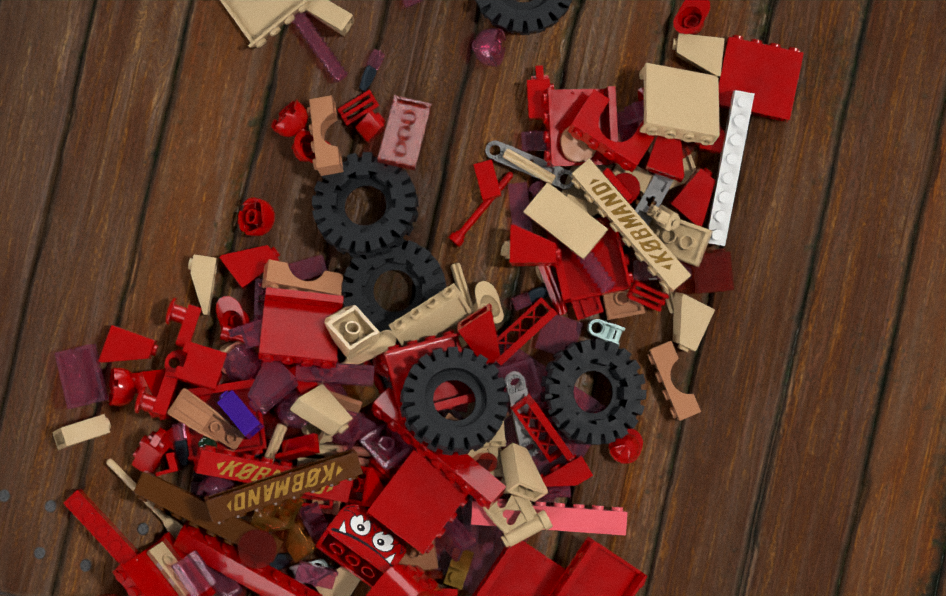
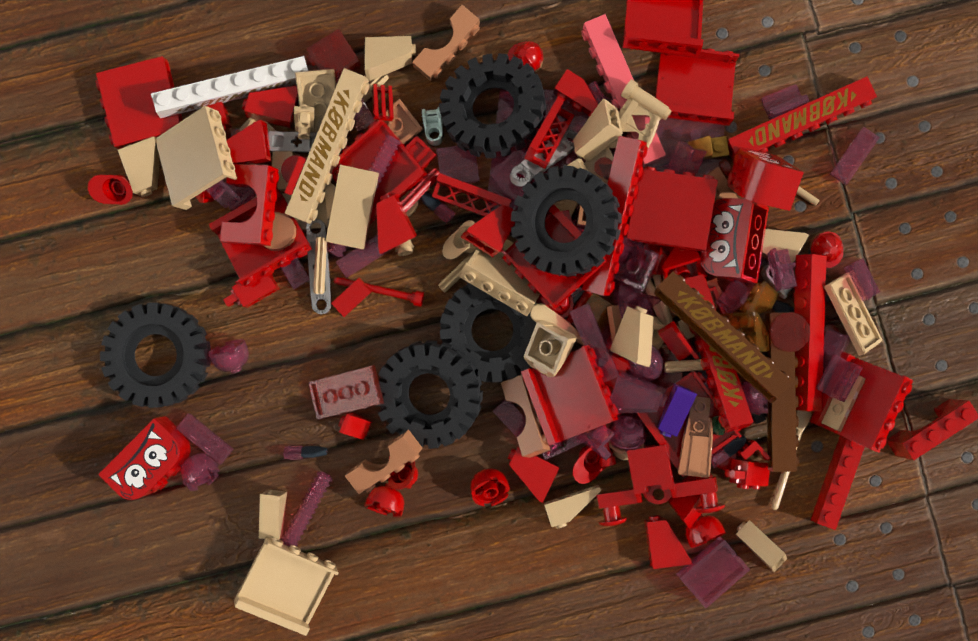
camera: 110 degrees left, 0 degrees up
red tile [337,89,380,126] -> none

